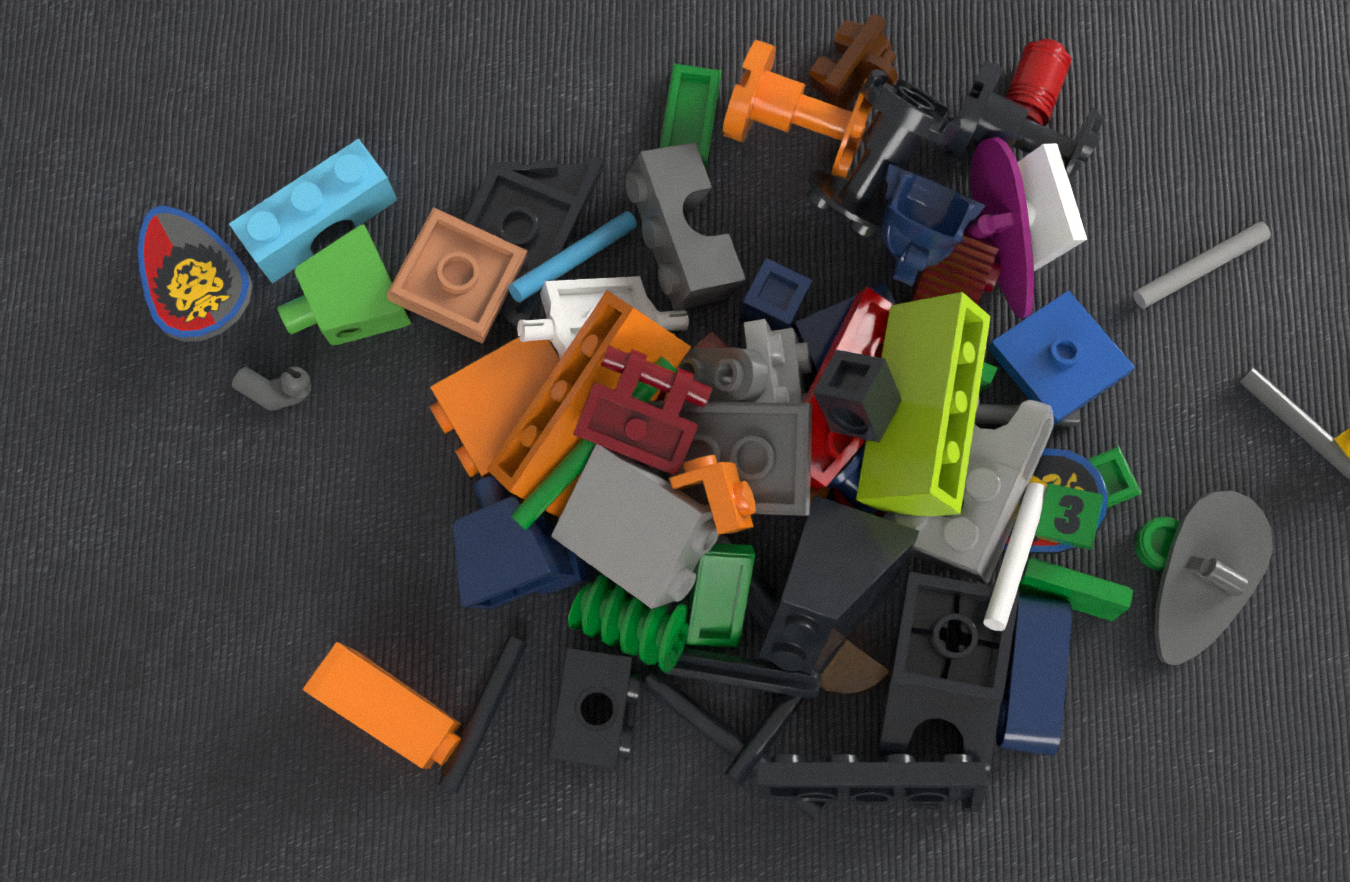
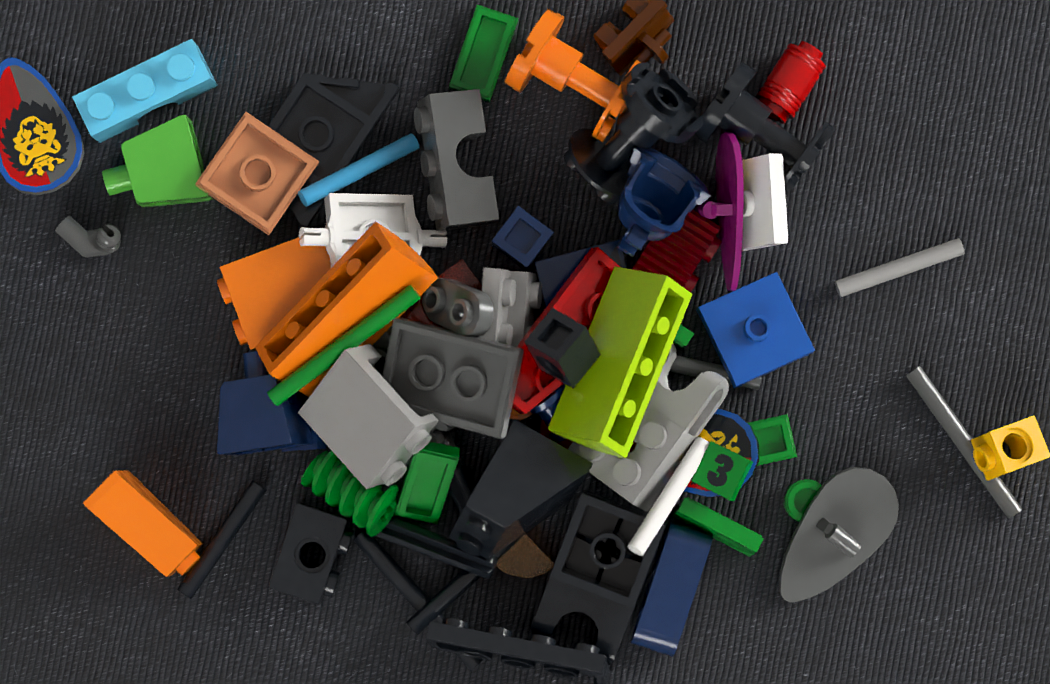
camera: 15 degrees right, 10 degrees up
dark red plate [573,345,712,476] -> none
orange bracket [669,455,756,535] -> none

